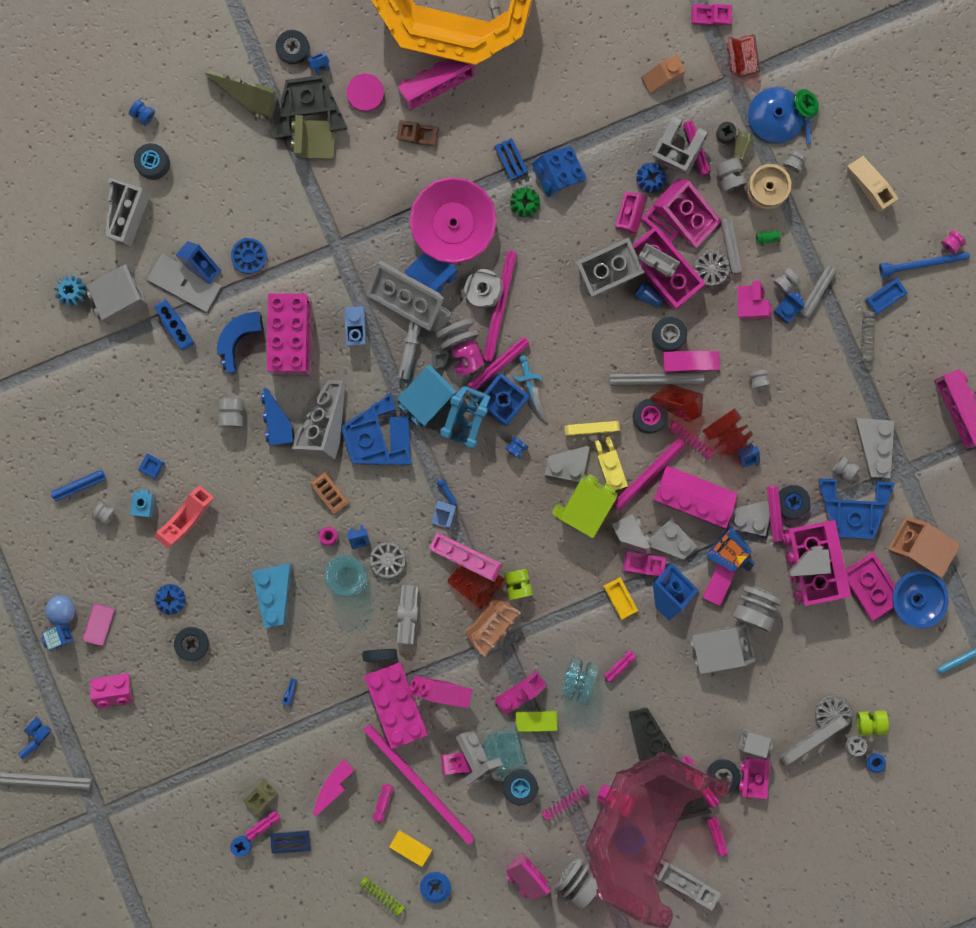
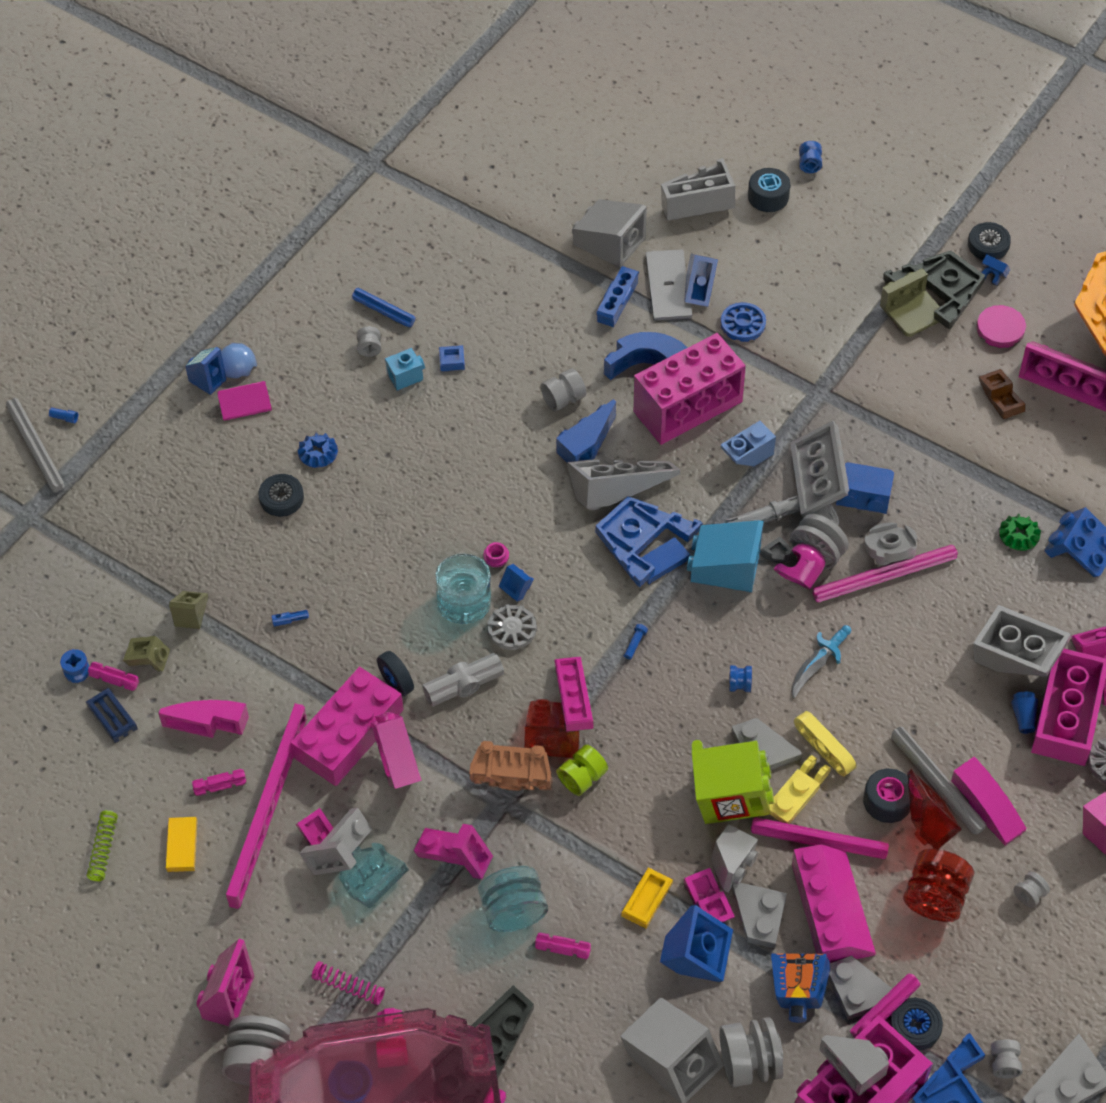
camera: 55 degrees right, 30 degrees down
blue wheel [24,717,52,744] -> none
dark azure gear [54,274,87,307] -> none
dark pink bracket [90,673,133,709] -> none
coral arch [154,485,214,549] -> none
olive wedge [204,69,278,121] -> none
dark azure wedge [252,563,292,629] -> none
nougat slope [310,472,349,514] -> none
dark pink dish [409,177,497,264] -> none
blue gear [420,871,451,903] -> none
medium blue panel [432,501,456,529] -> none
dark azure piece [440,386,490,449] -> none
dark pink axle [468,337,530,390] -> none
blue brick [477,373,529,426] -> none
blue tile [495,138,528,181] -> none
black wheel [503,769,538,806] -> none
lime slope [516,711,558,732] -> none
light grey hinge [638,243,680,277] -> none
black wheel [652,317,687,352] -> none
dark pink piece [669,420,715,460] -> none
dark pink tile [702,563,736,606] -> none
blue tile [739,443,760,468] -> none
none -> olive slope [169,591,208,629]

